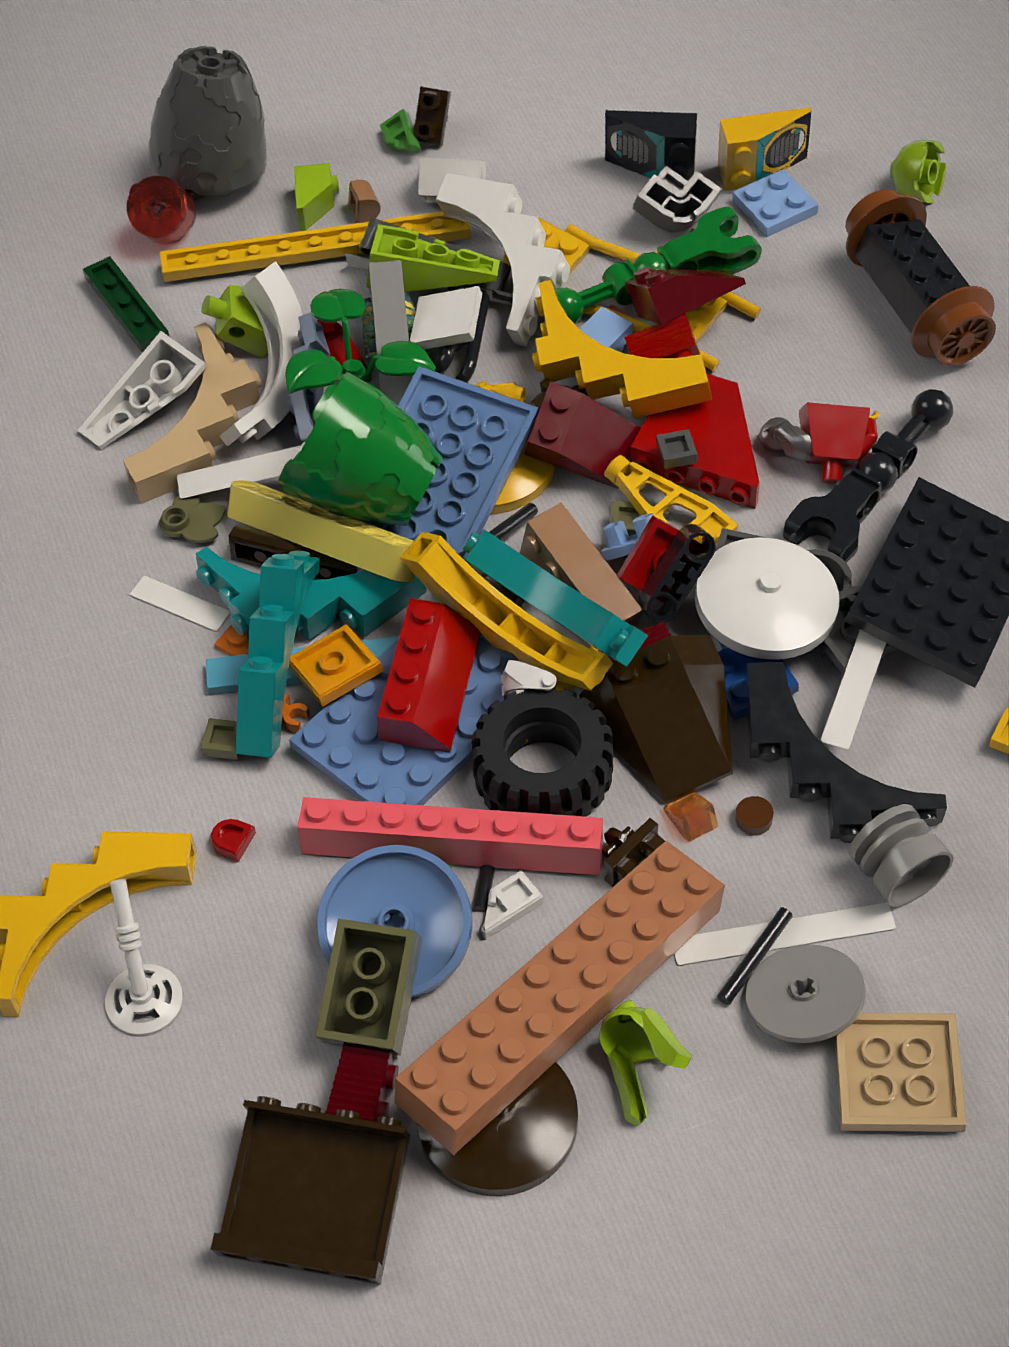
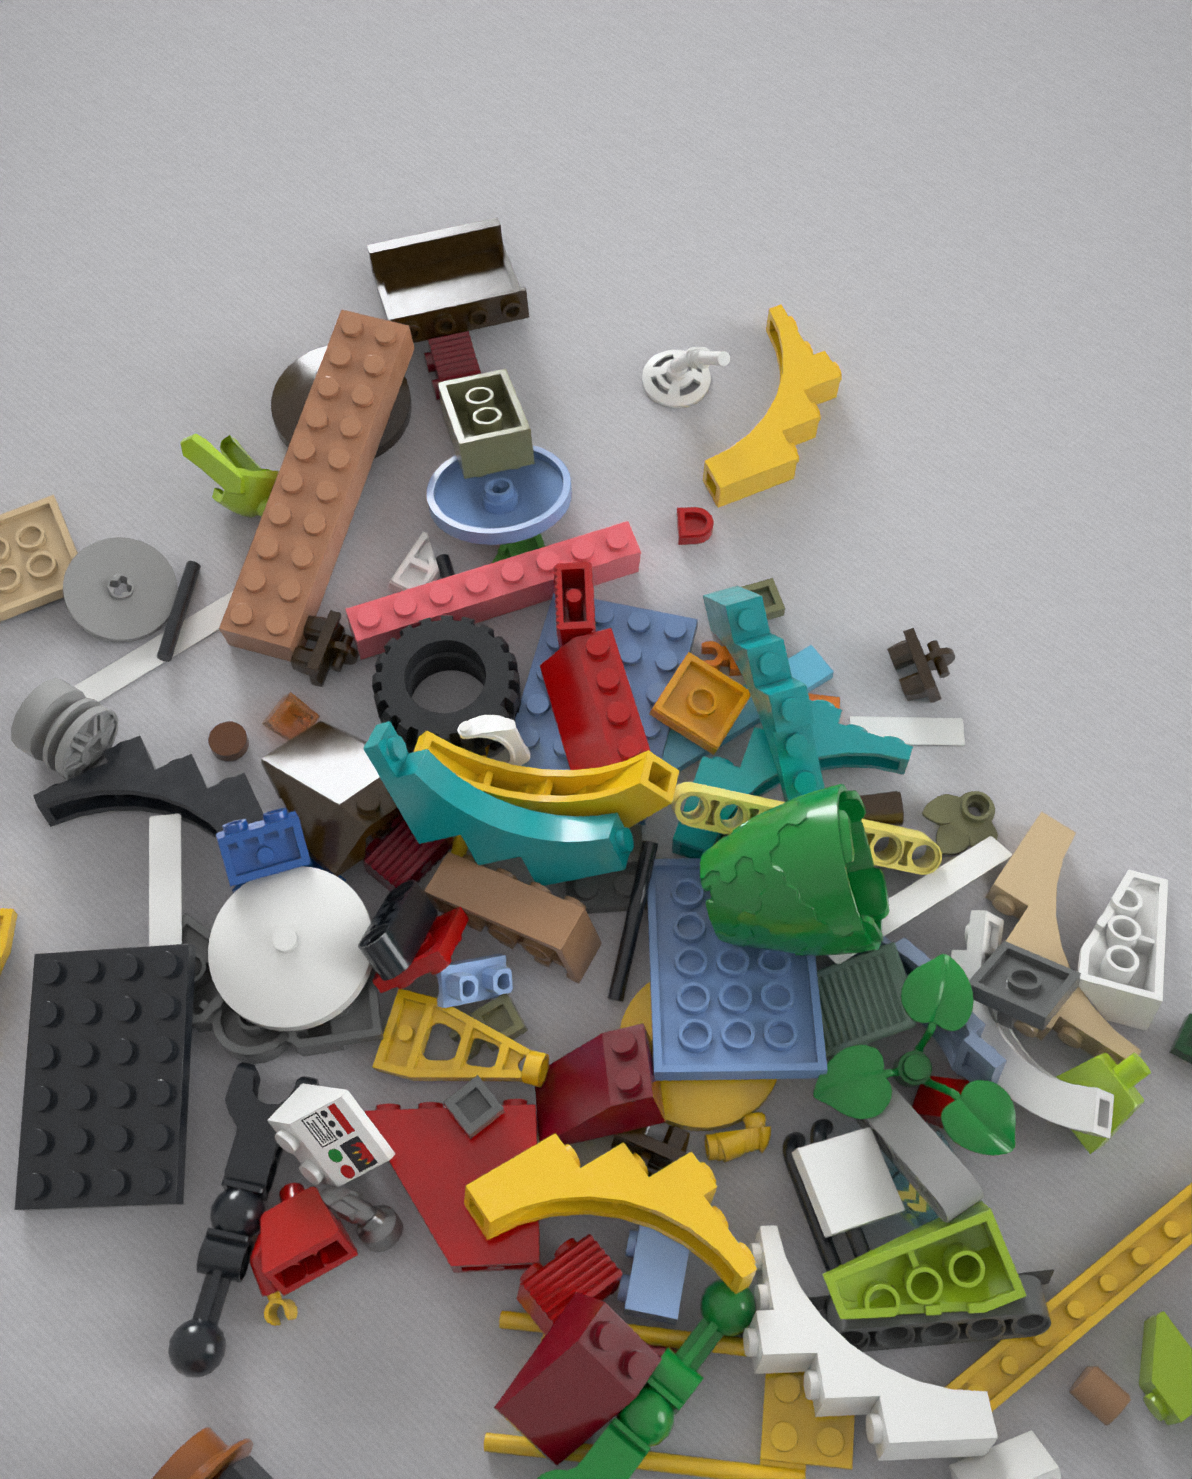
camera: 150 degrees right, 10 degrees up
none -> blue bracket [216,808,311,887]
none -> white slope [267,1083,395,1187]
none -> red brick [554,562,596,649]
none -> dark brown hips [887,627,955,703]
none -> dark grey hinge [969,941,1081,1031]

